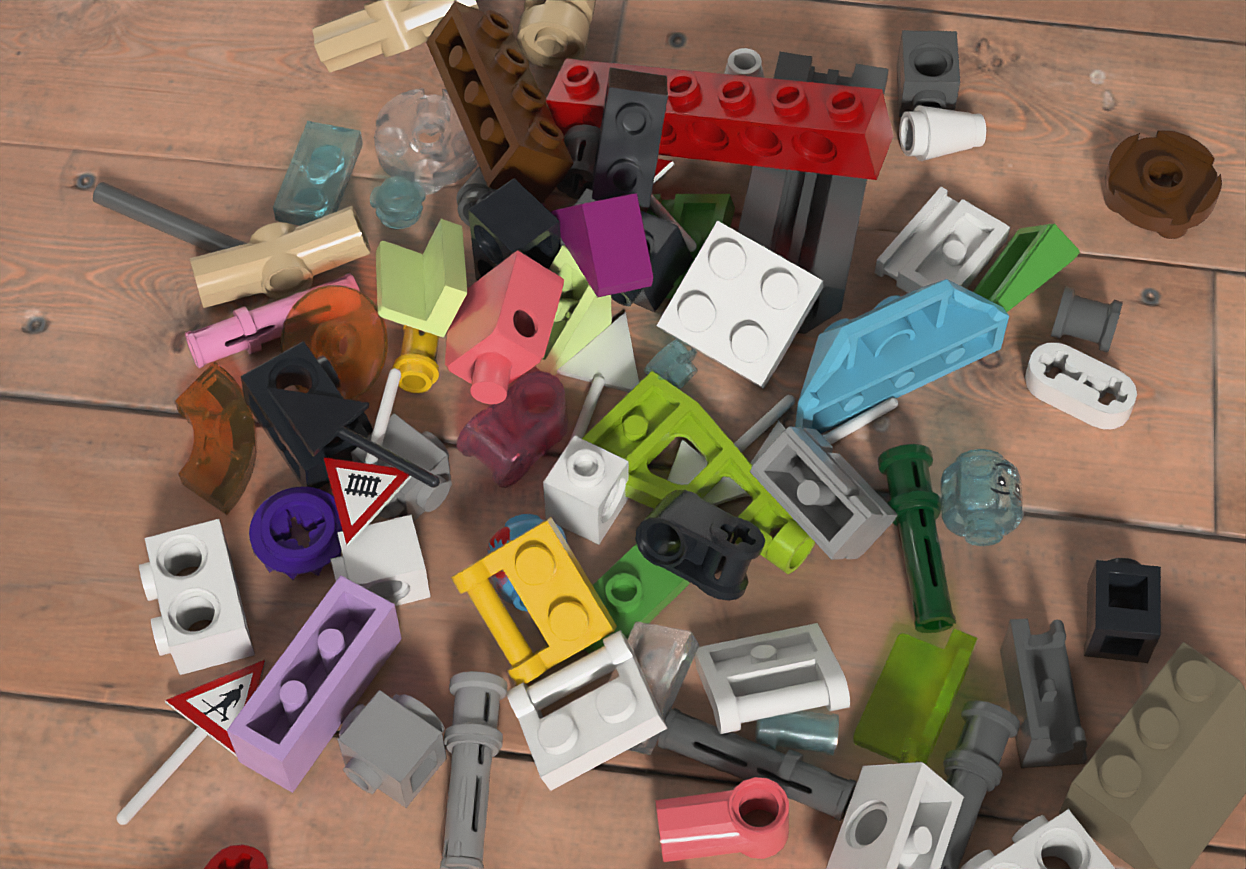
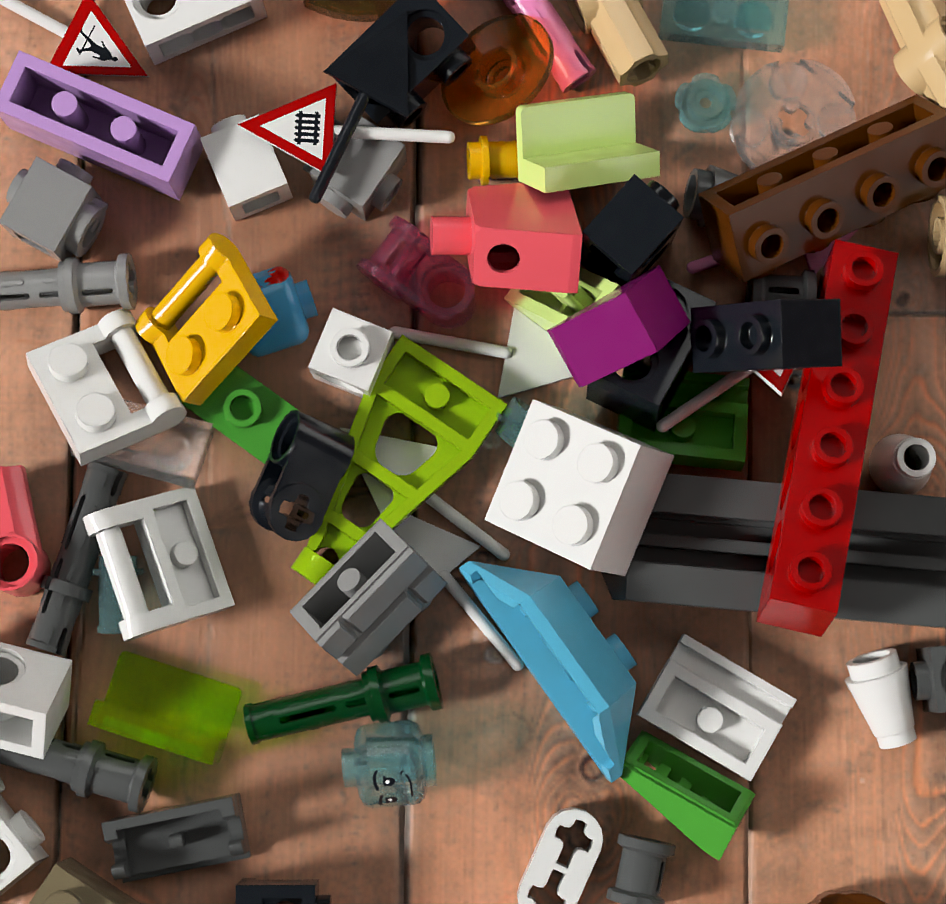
camera: 80 degrees right, 25 degrees up
dark purple gear [249,487,343,580] -> none

